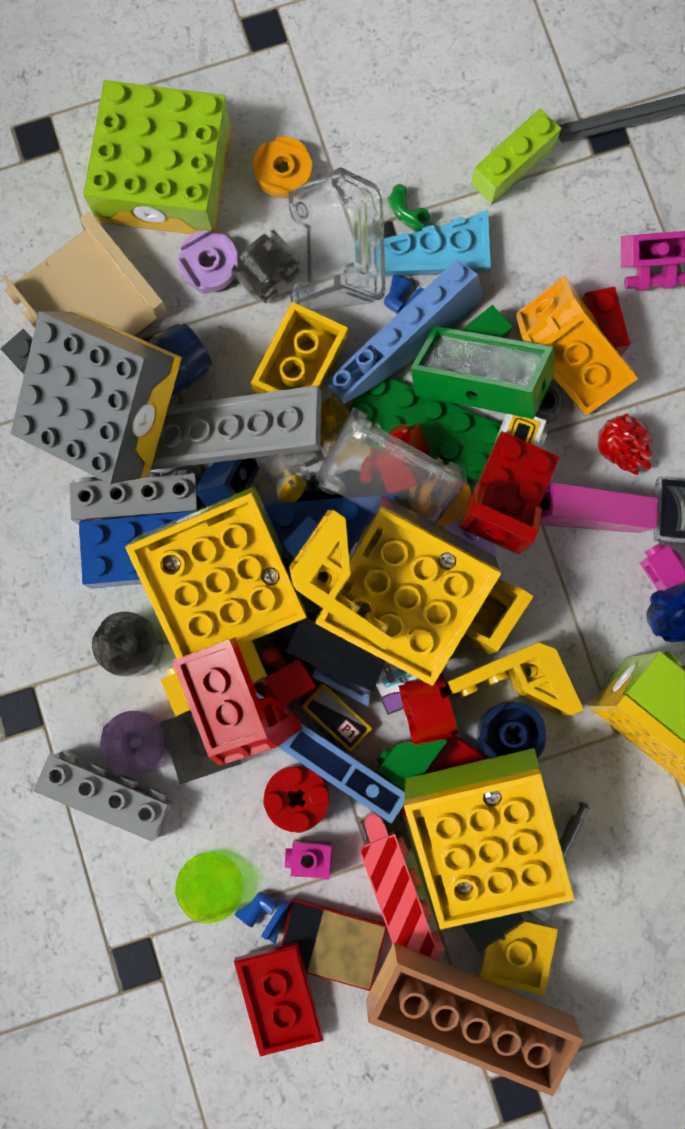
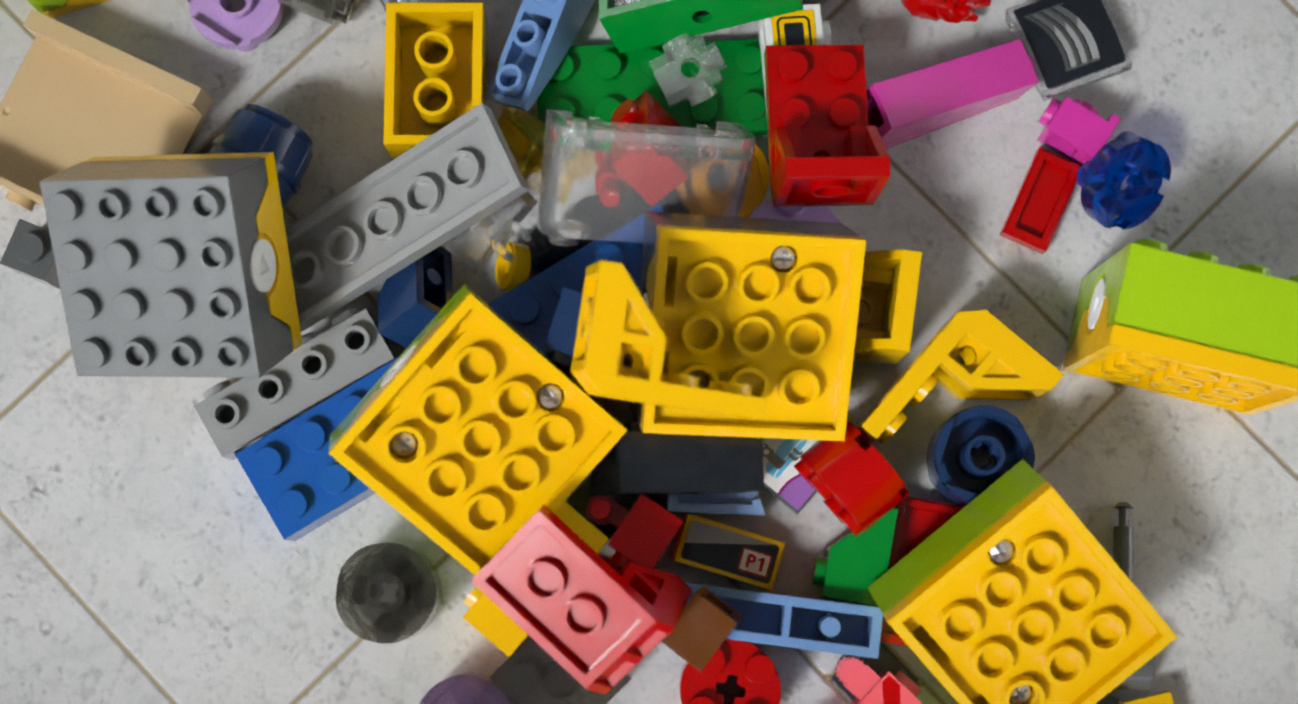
camera: 30 degrees left, 0 degrees up
none -> clear brick [649,33,727,108]
none -> reddish brown panel [661,586,744,670]
none -> red tile [999,147,1083,255]

